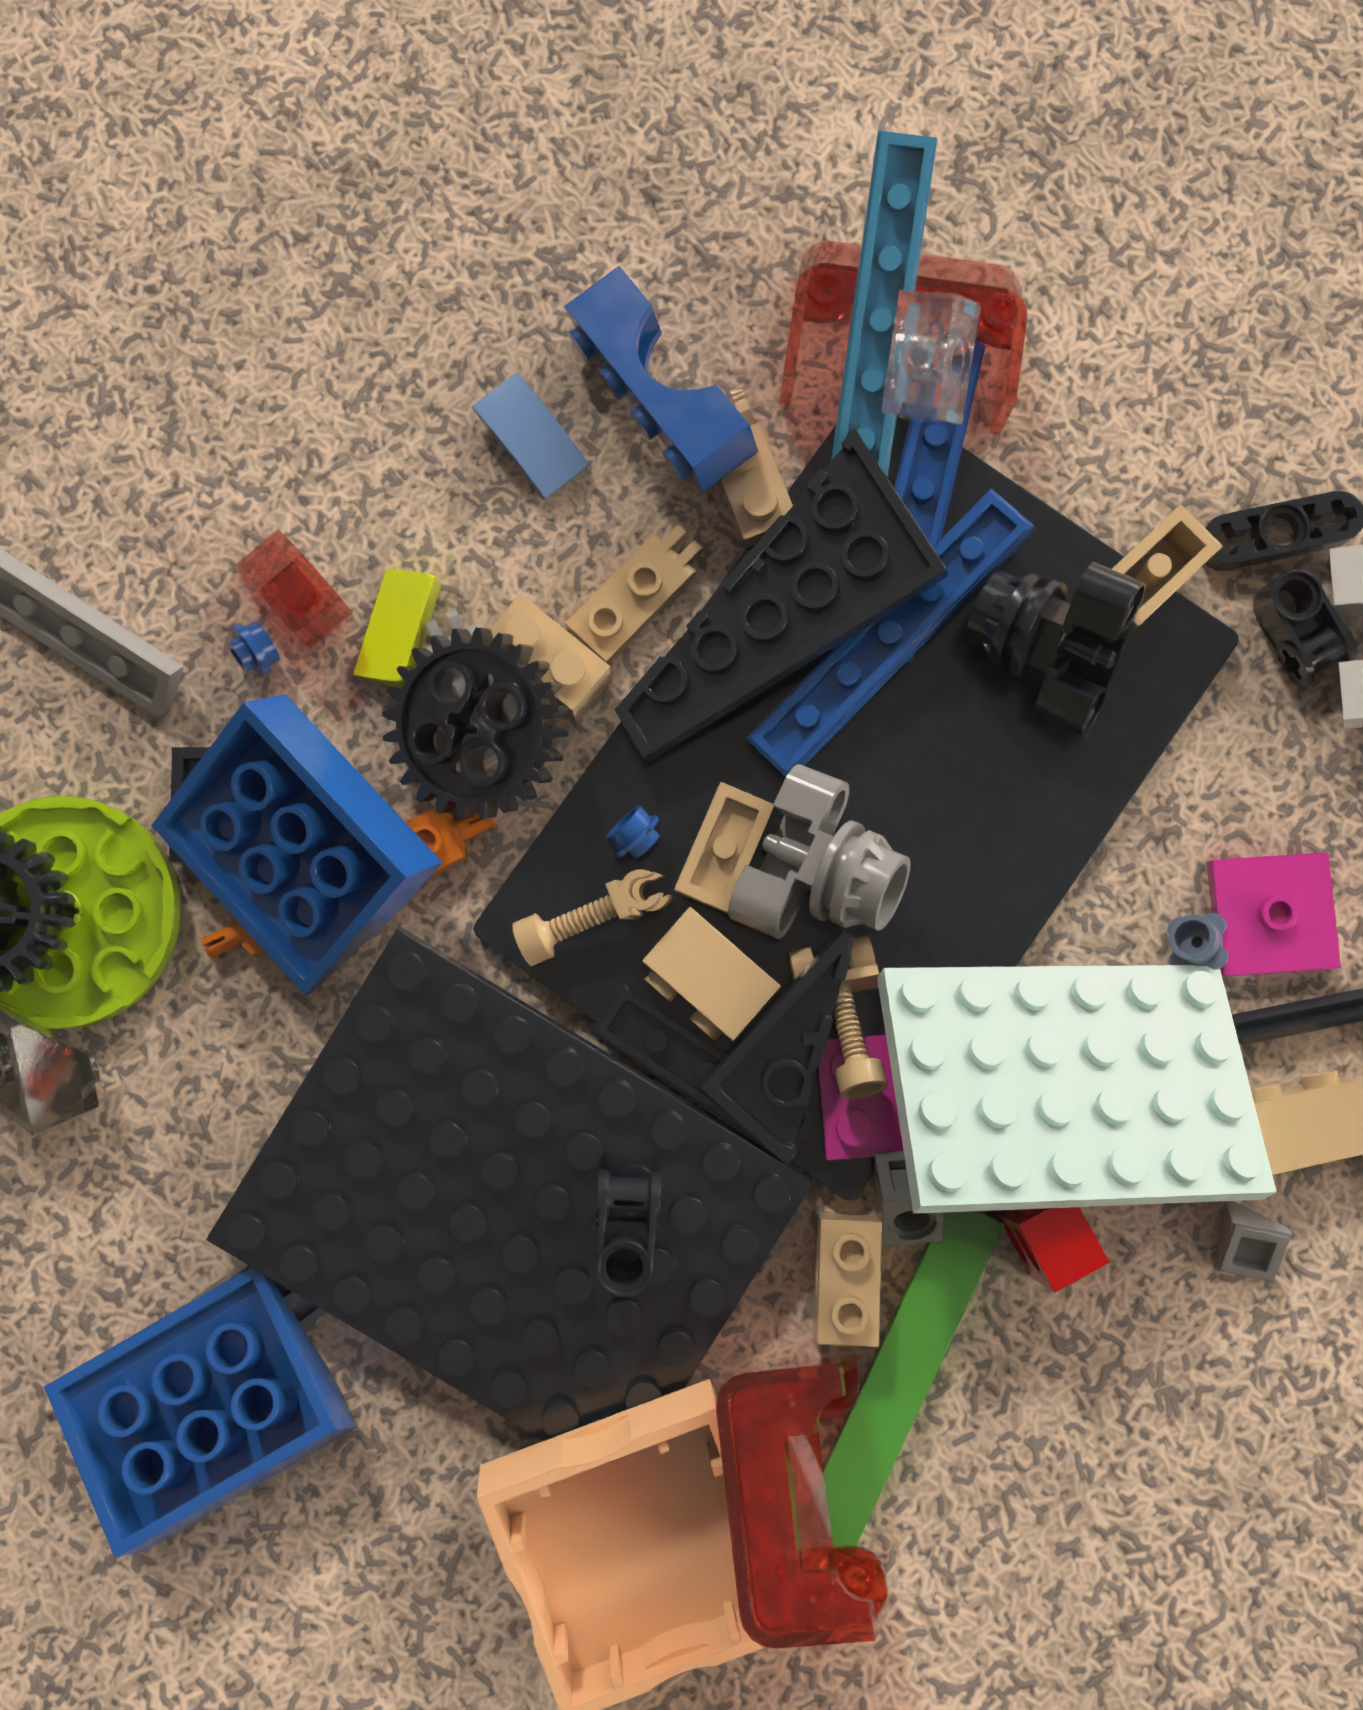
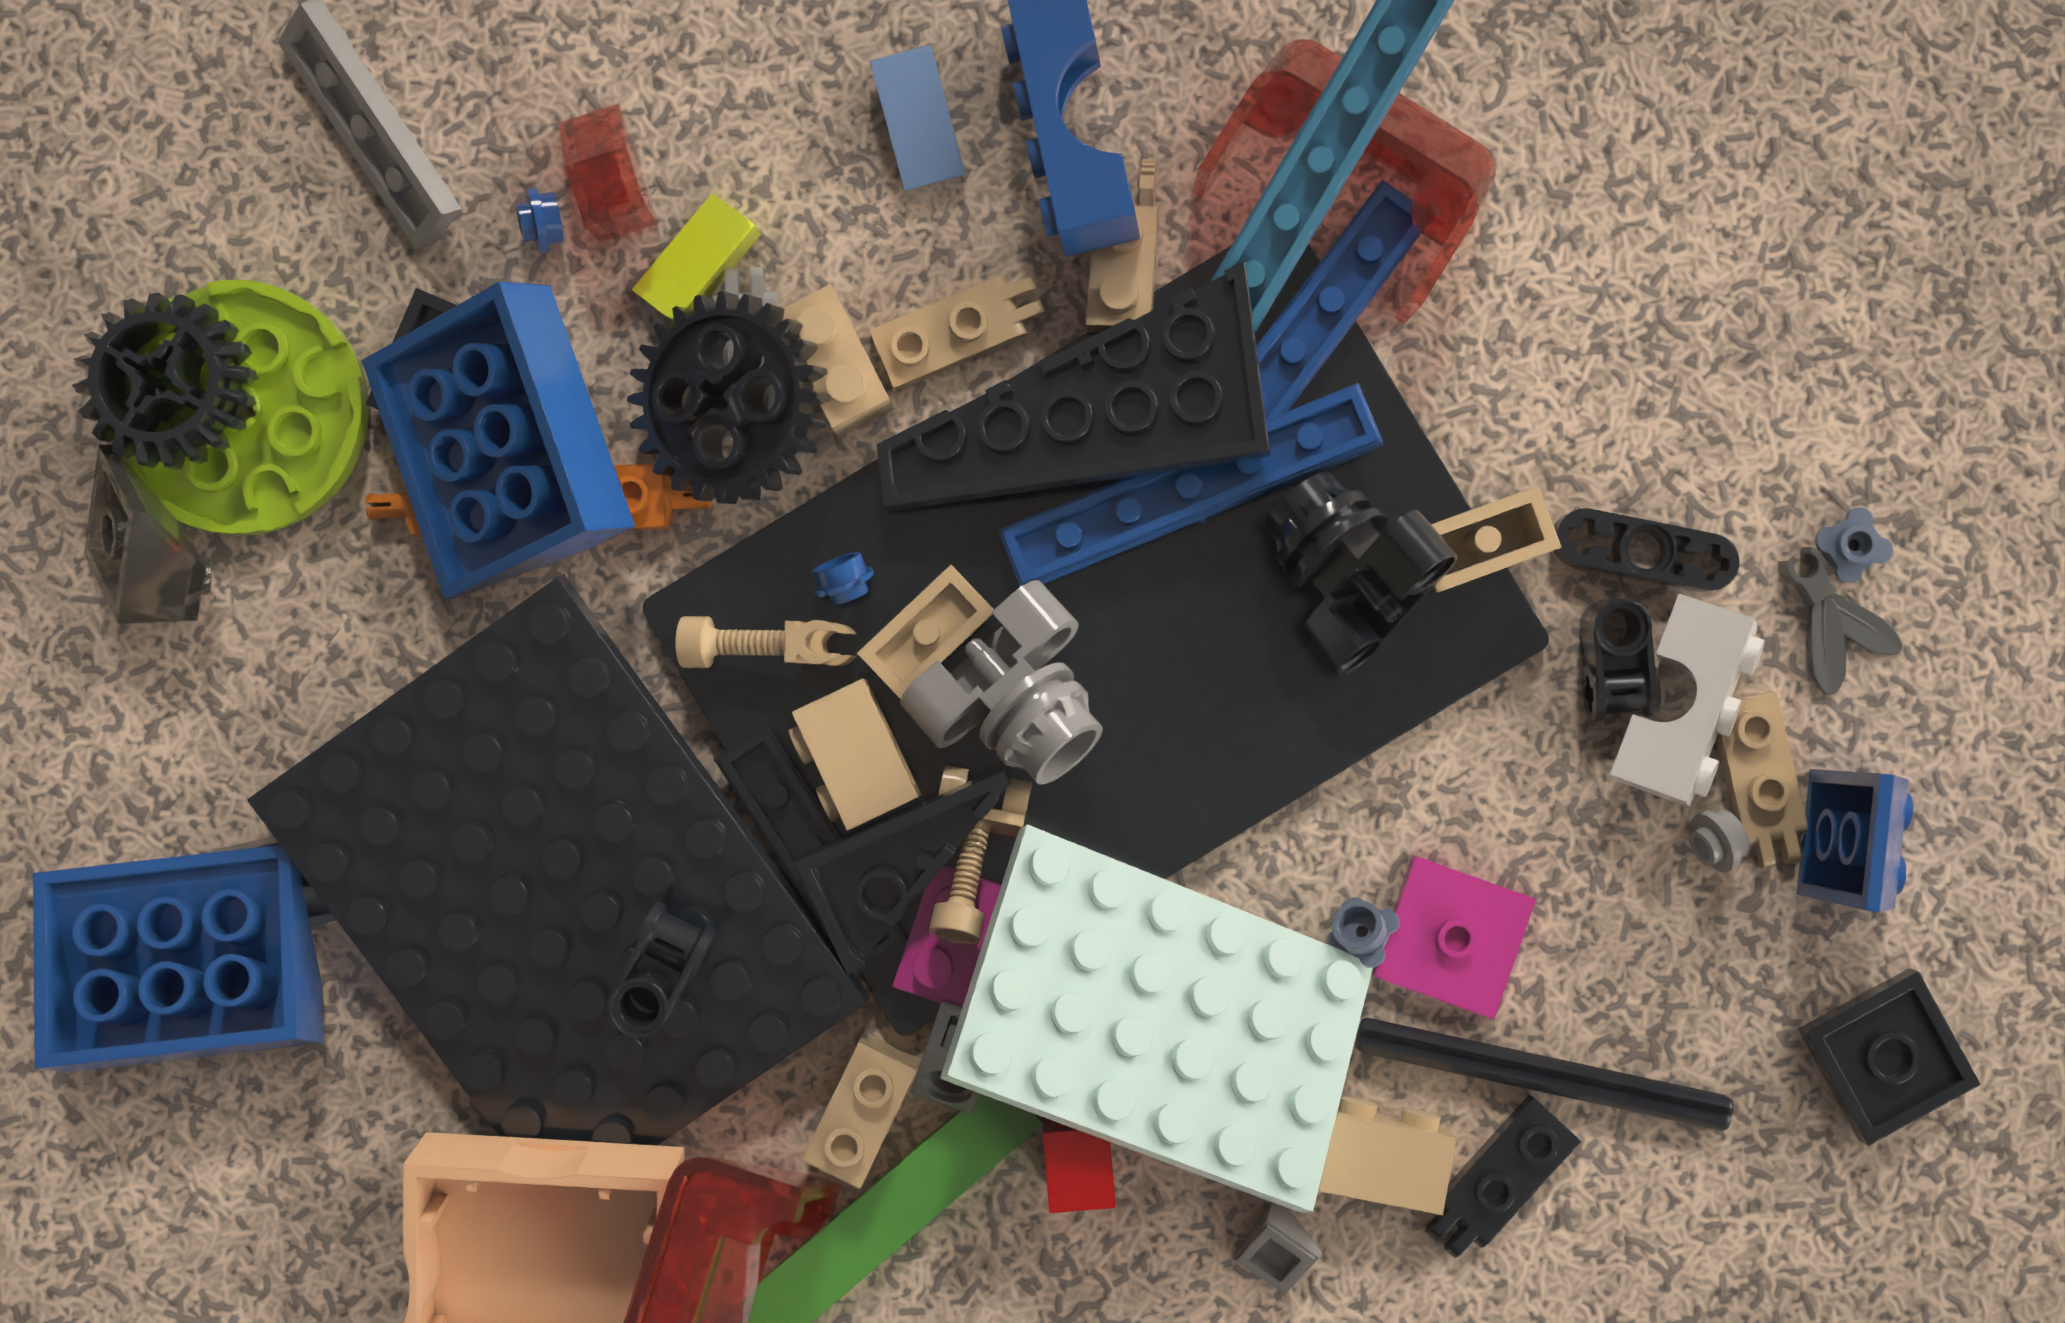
camera: 25 degrees right, 5 degrees up
clear brick [881,290,981,425] -> none

